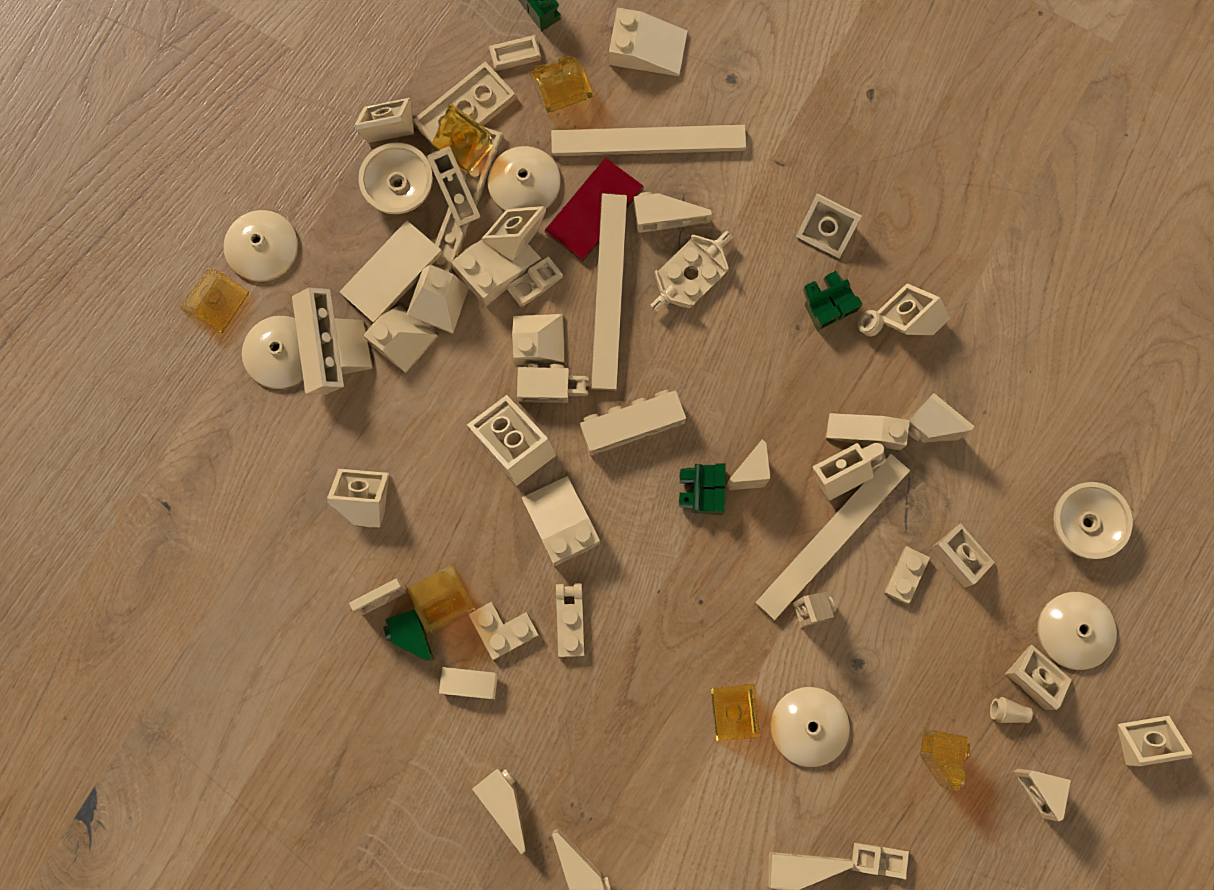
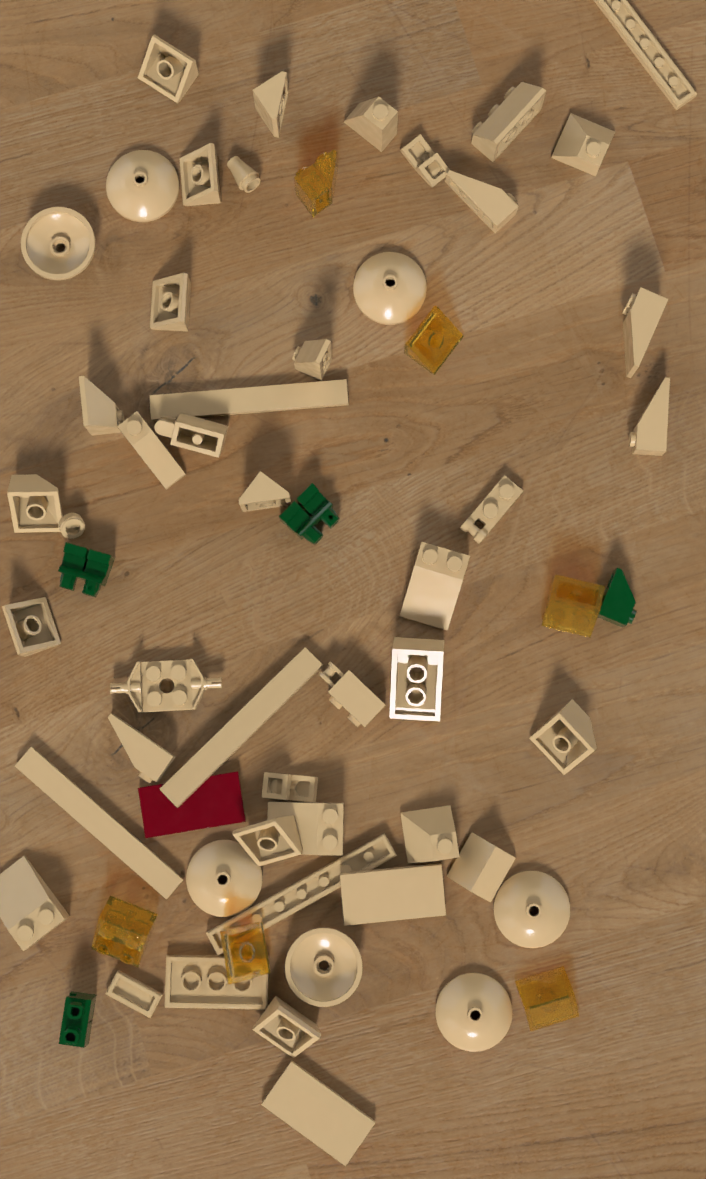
camera: 135 degrees left, 5 degrees up
tan brick [292,288,344,394] -> none
tan tile [349,578,408,615] -> none
tan slope [406,264,469,334] -> none
tan slope [427,146,480,227] -> none
tan slope [439,667,498,700] -> none
tan plate [469,602,539,661] -> none
tan slope [512,314,565,365] -> none
tan brick [580,390,686,456] -> none
tan plate [884,546,930,604] -> none
none -> tan tile [261,1060,376,1166]
none -> tan slope [344,96,398,152]

